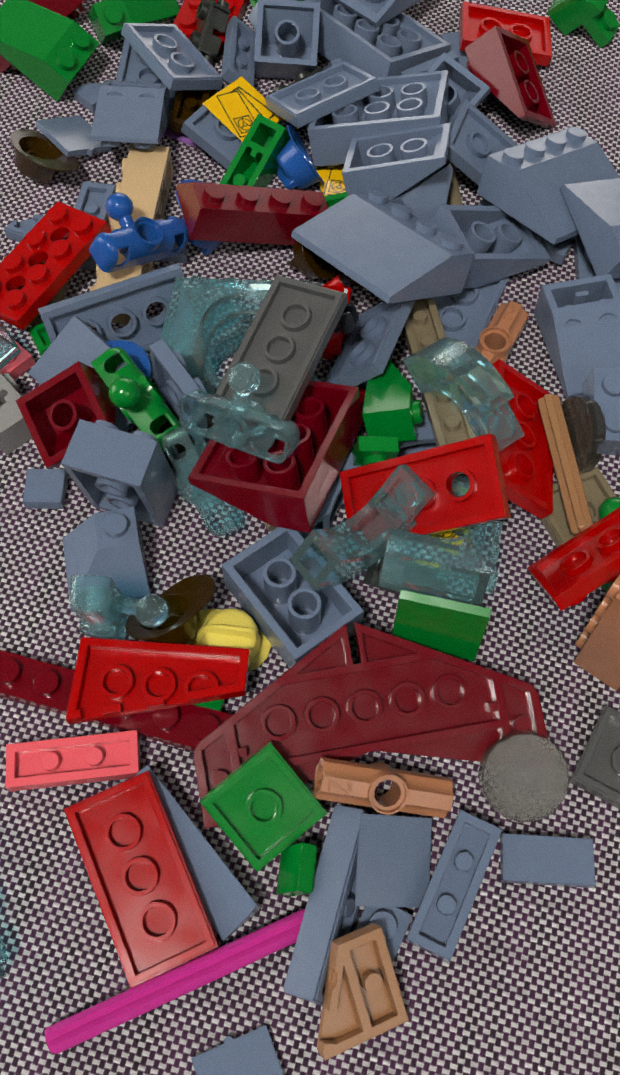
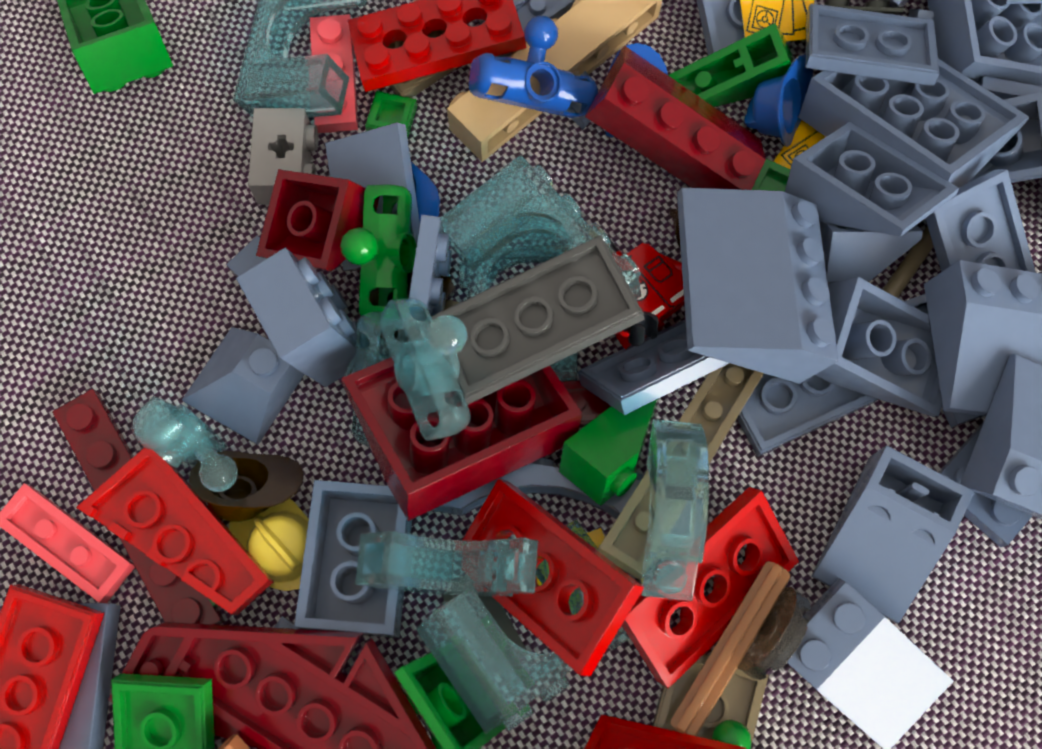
camera: 40 degrees right, 10 degrees up
sand blue plate [38,263,199,351] -> none
green plate [352,436,399,466] -> none
nougat piece [459,301,529,401] -> none

